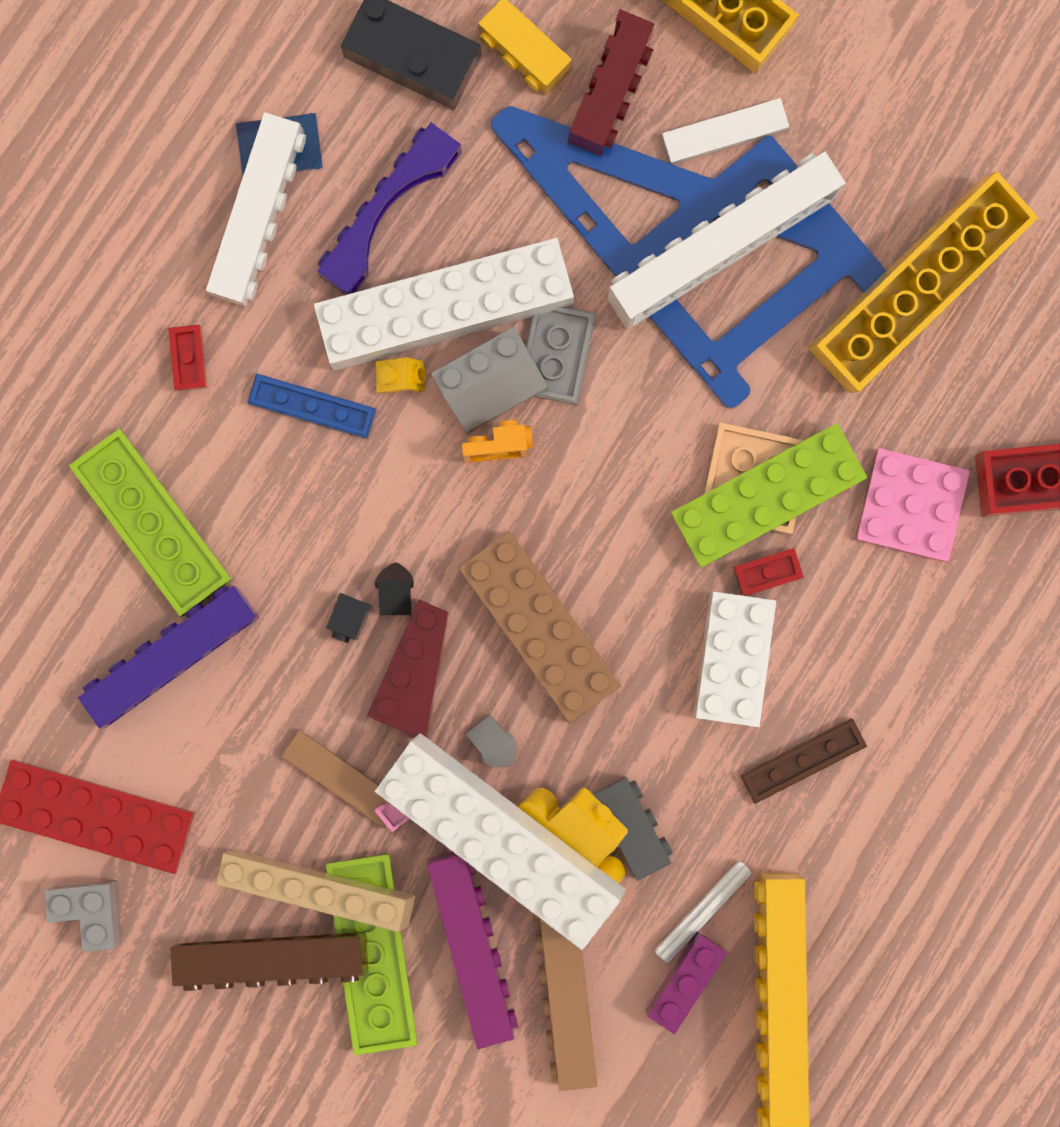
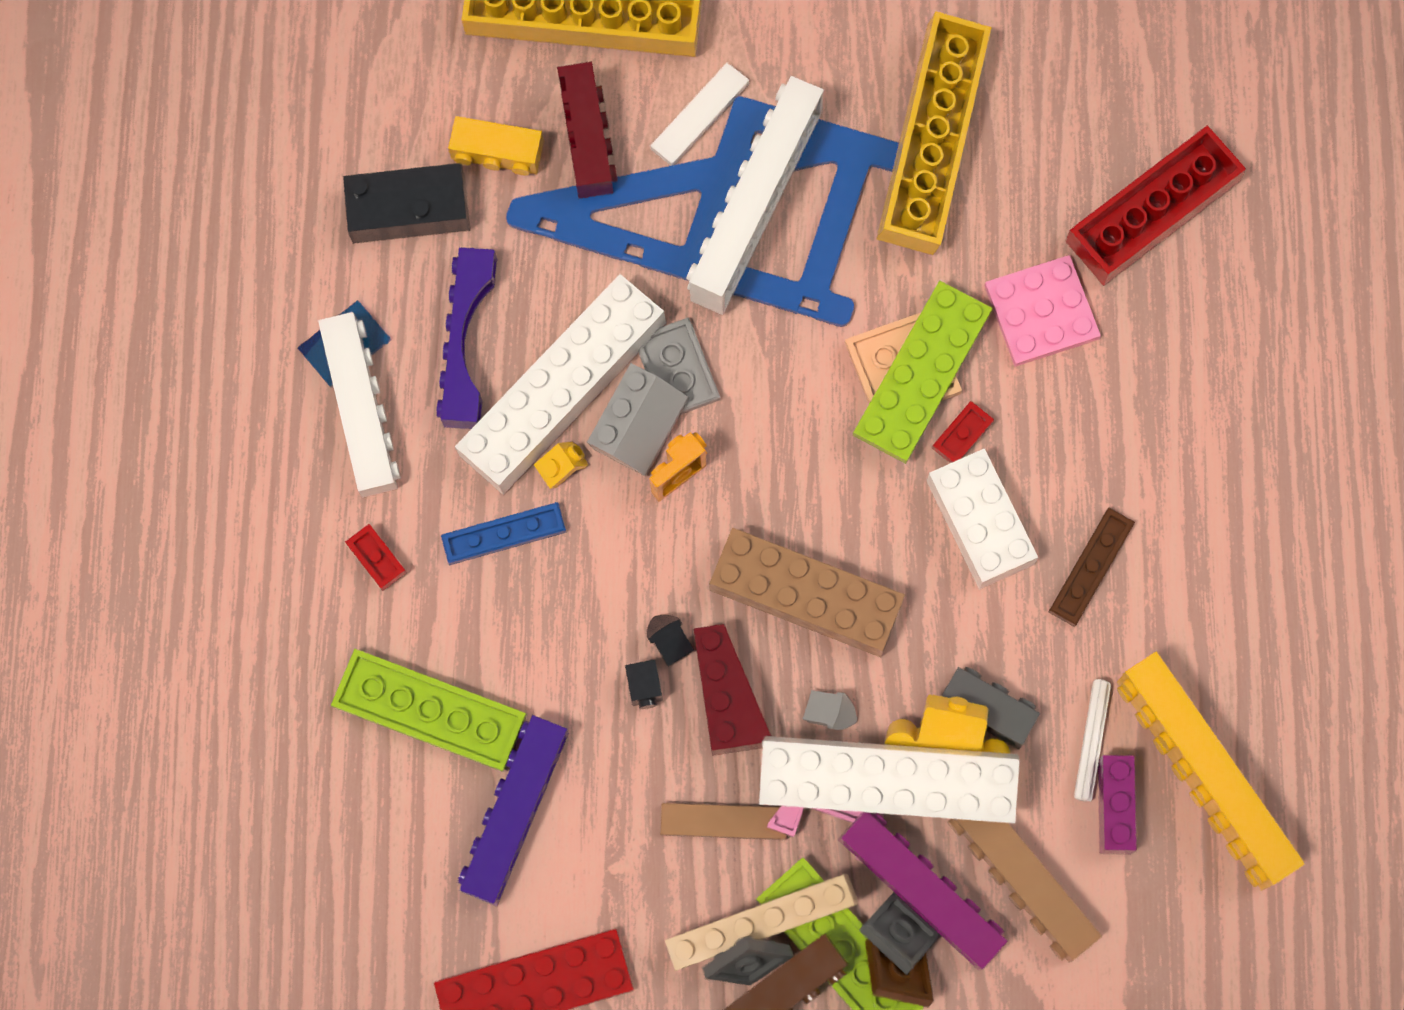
camera: 25 degrees left, 10 degrees down
none -> dark grey plate [702,937,793,986]
none -> dark grey tile [859,893,941,974]
none -> reddish brown plate [865,939,934,1008]

